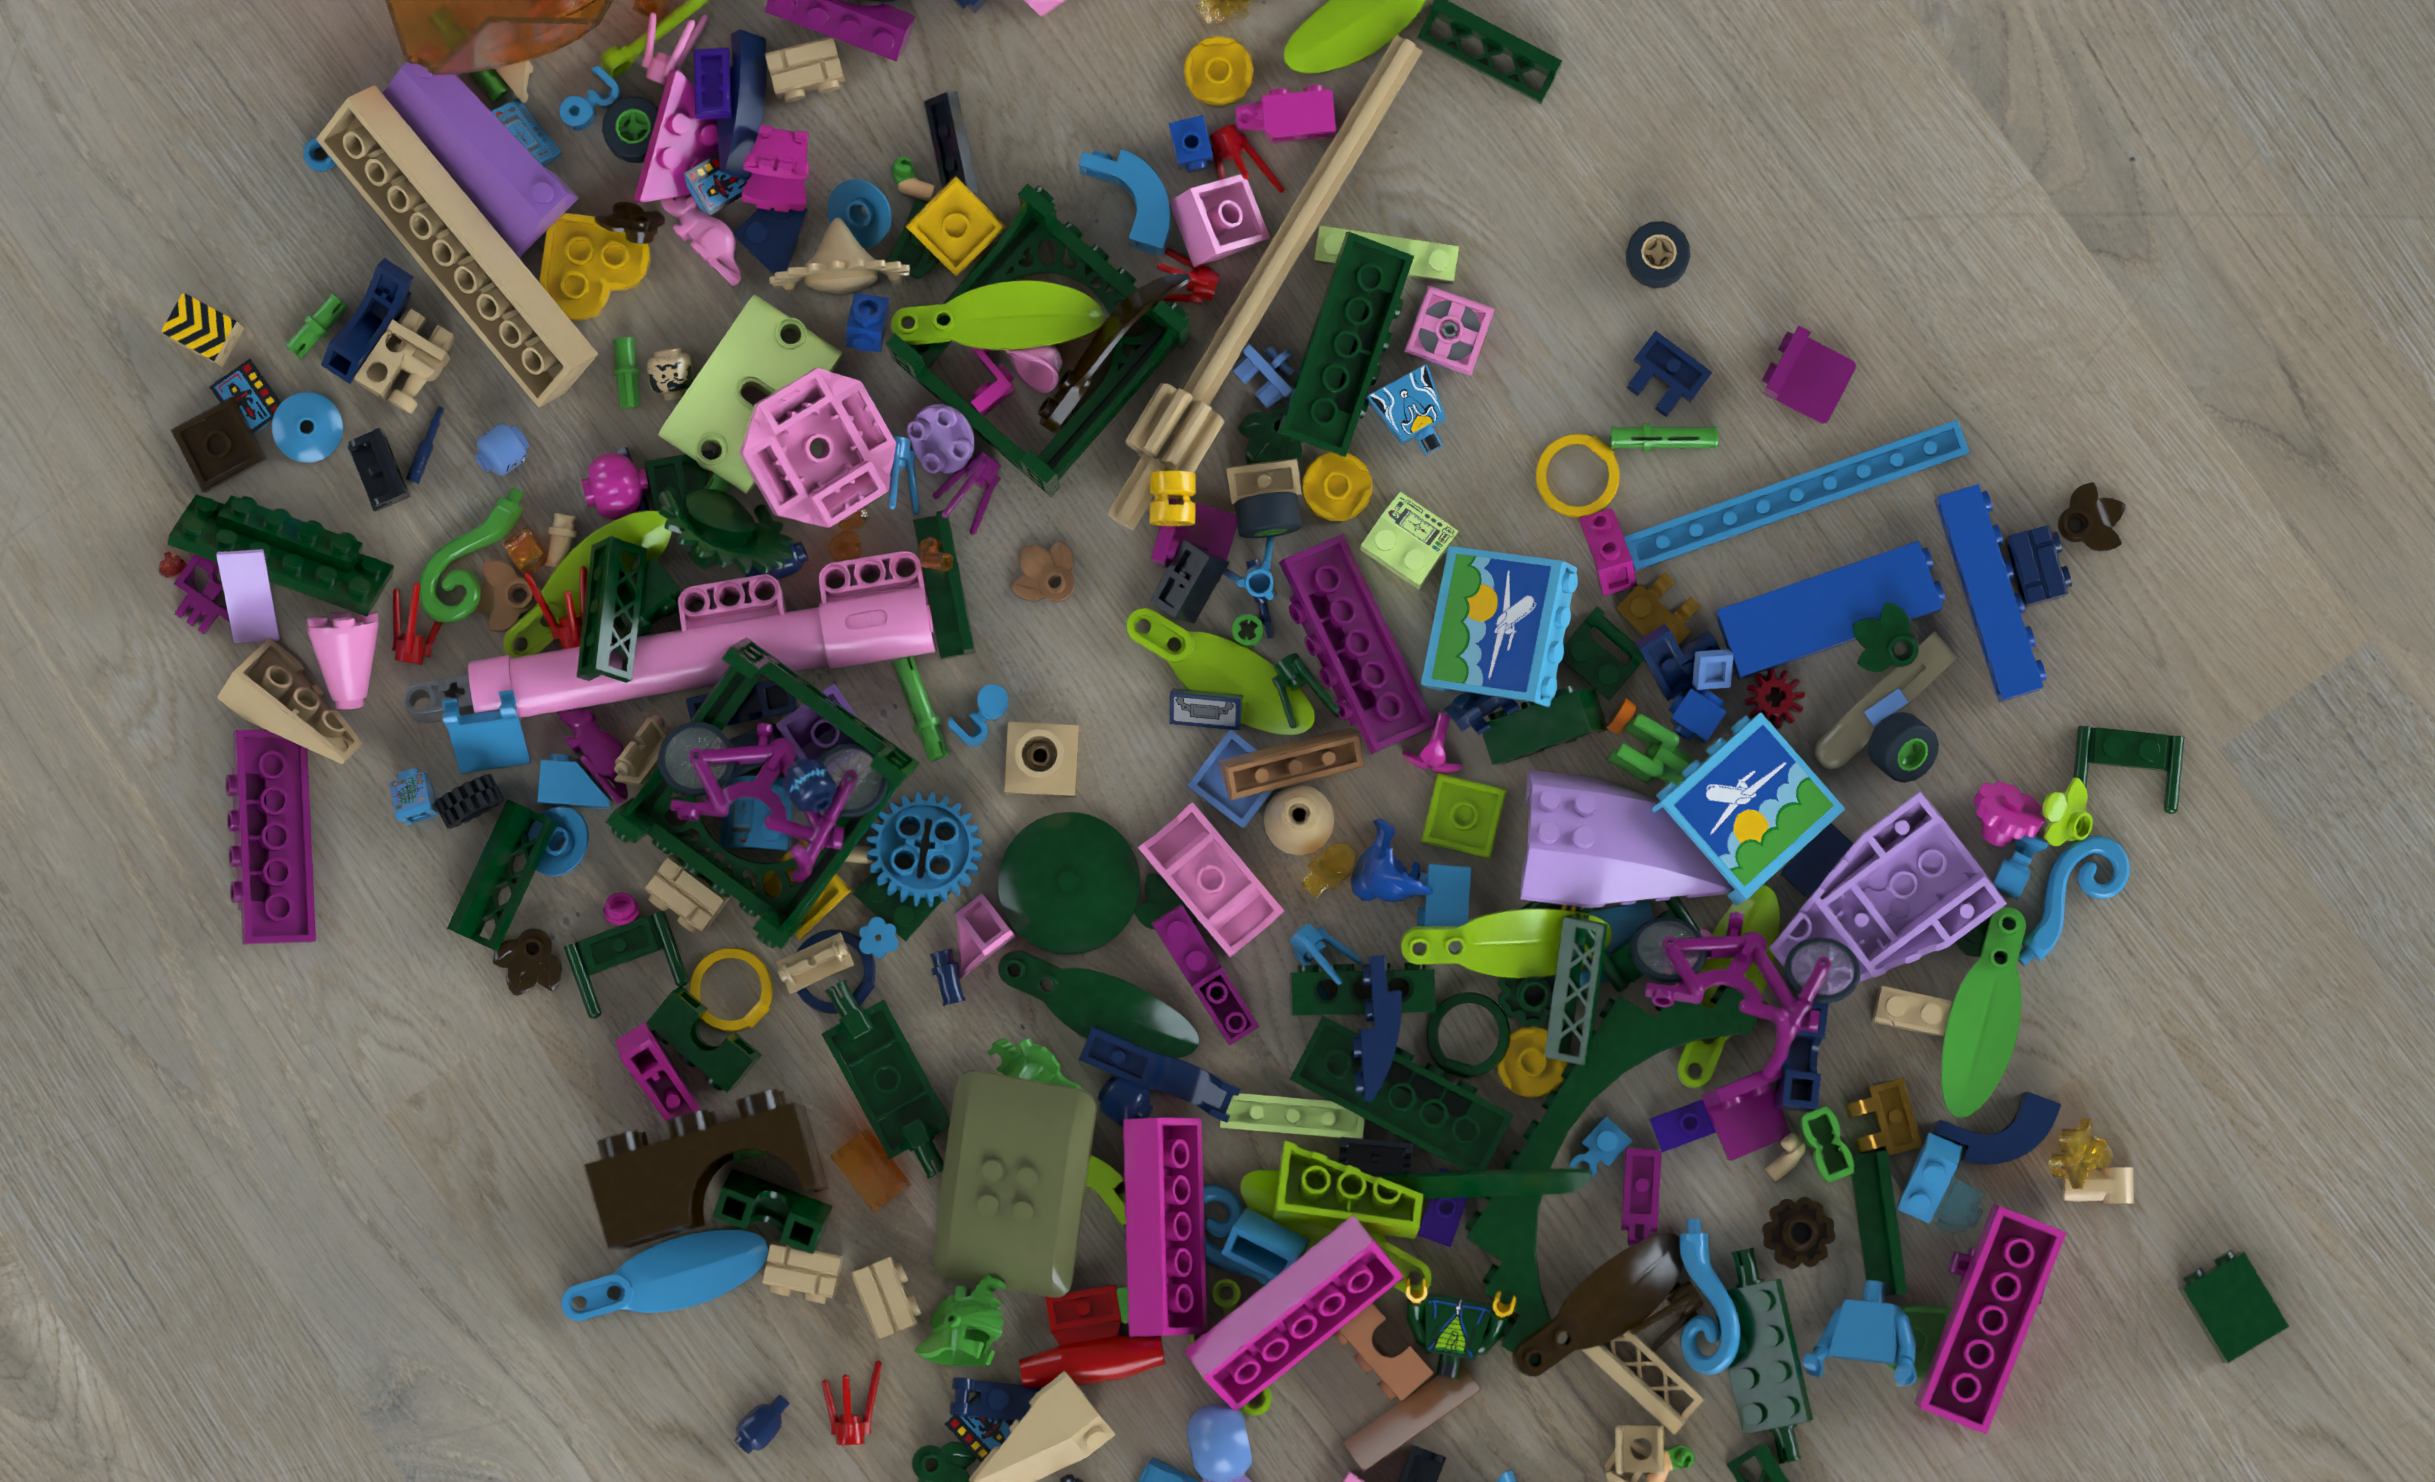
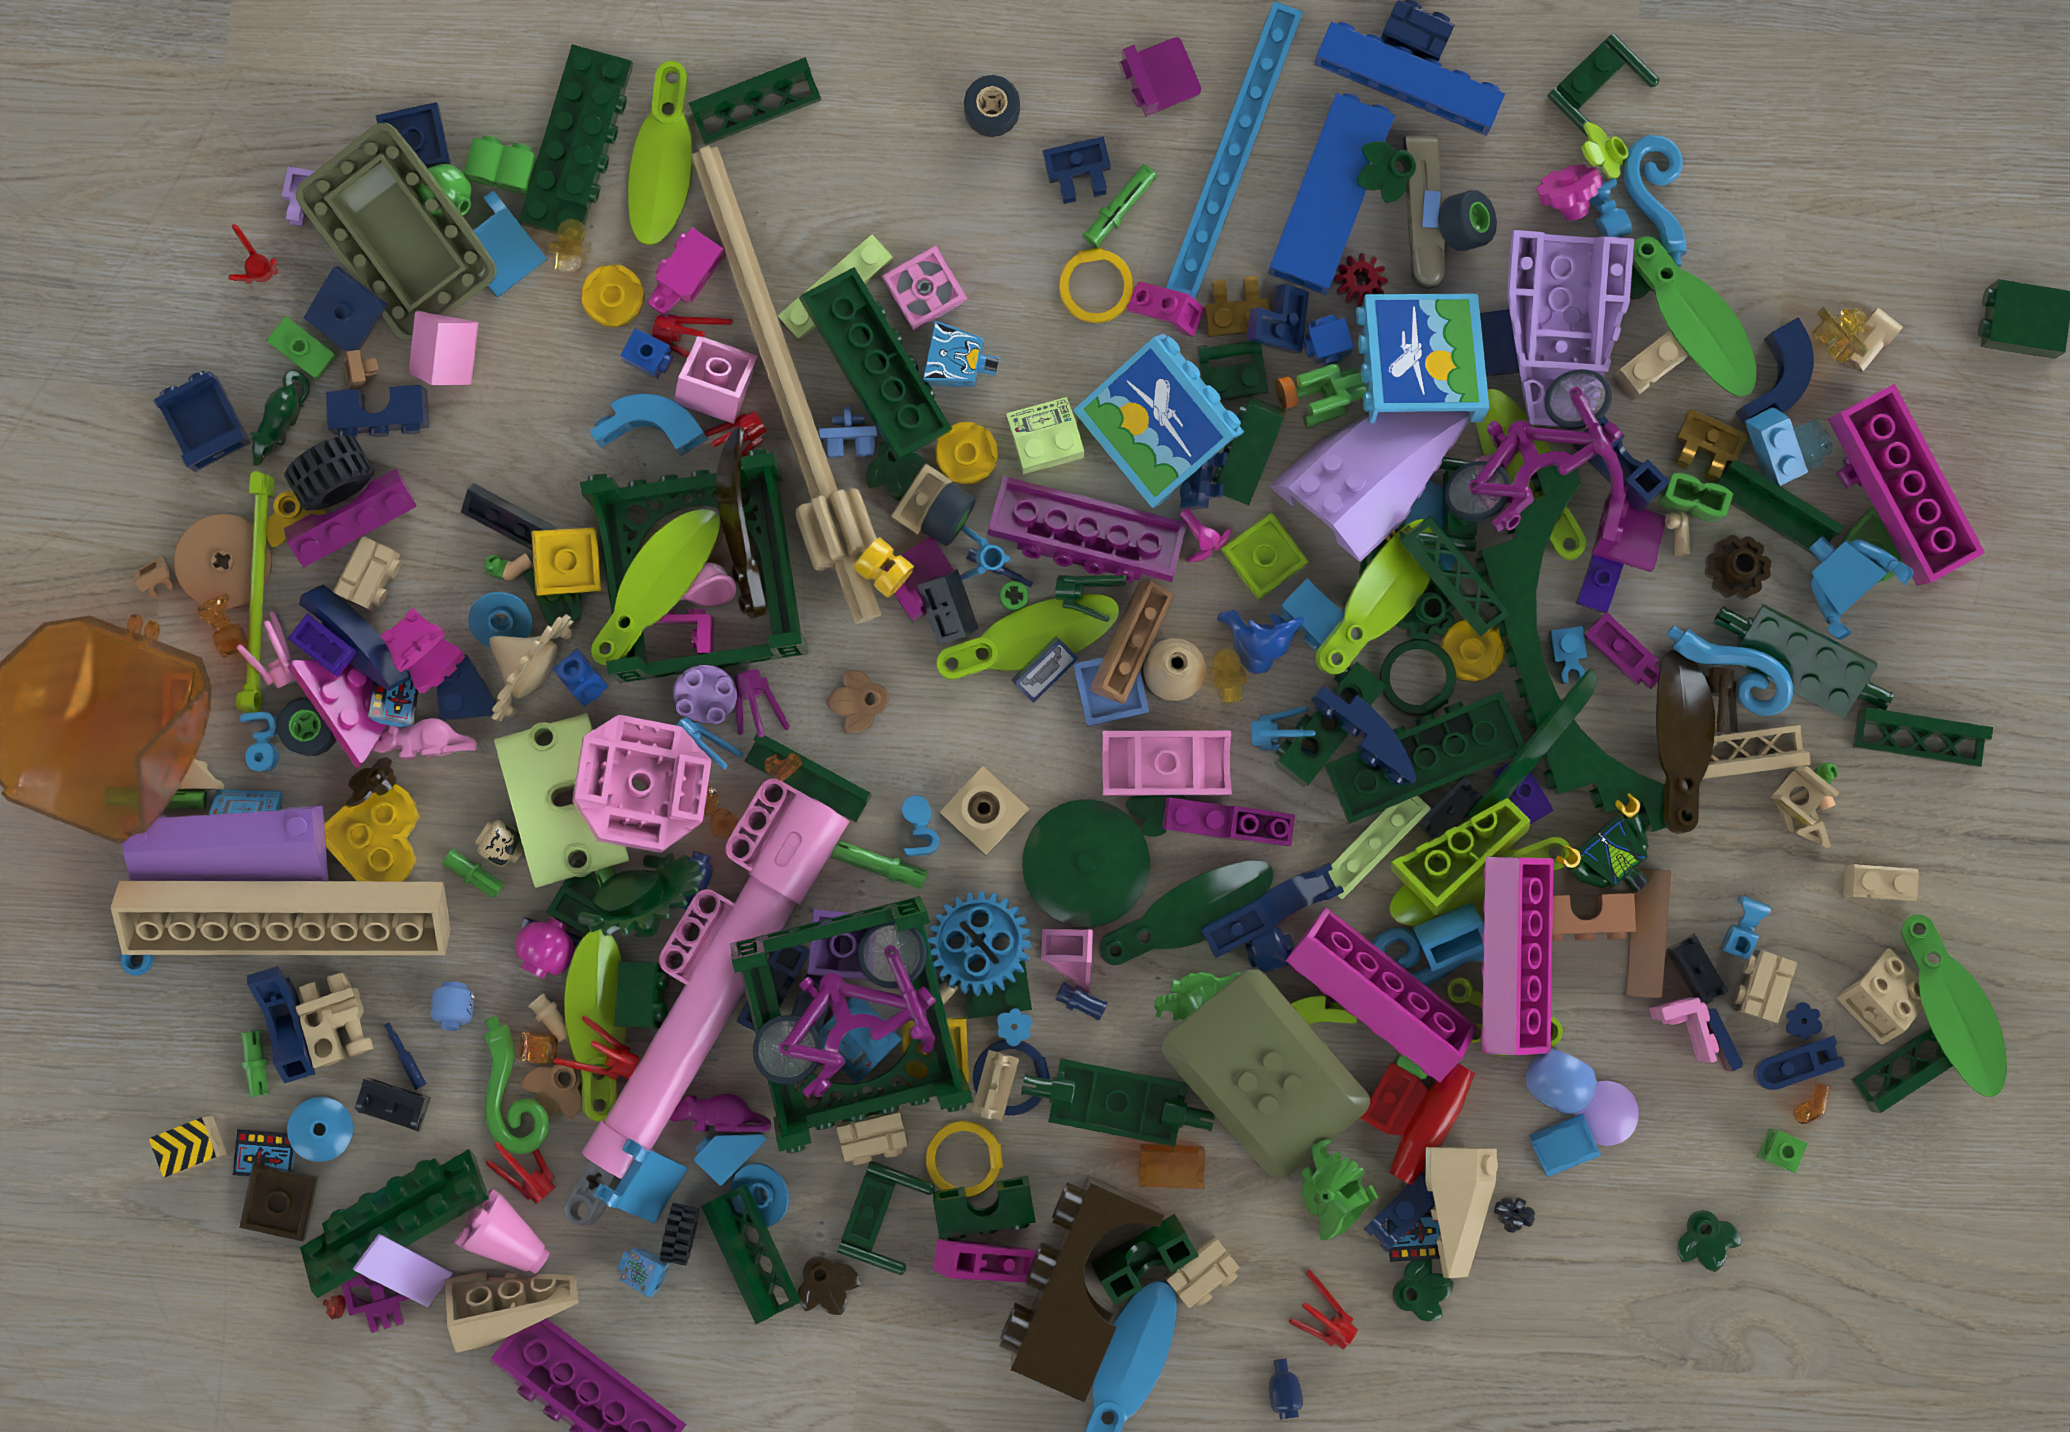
camera: 60 degrees left, 0 degrees up
dark green fence [577,536,647,683] -> none
dark pink plate [603,892,639,925] -> none
tan hinge [614,715,677,786] -> none
dark blue head [783,758,837,813] -> none
tan brick [851,1257,922,1340] -> none
medium blue plate [1692,649,1734,690] -> none

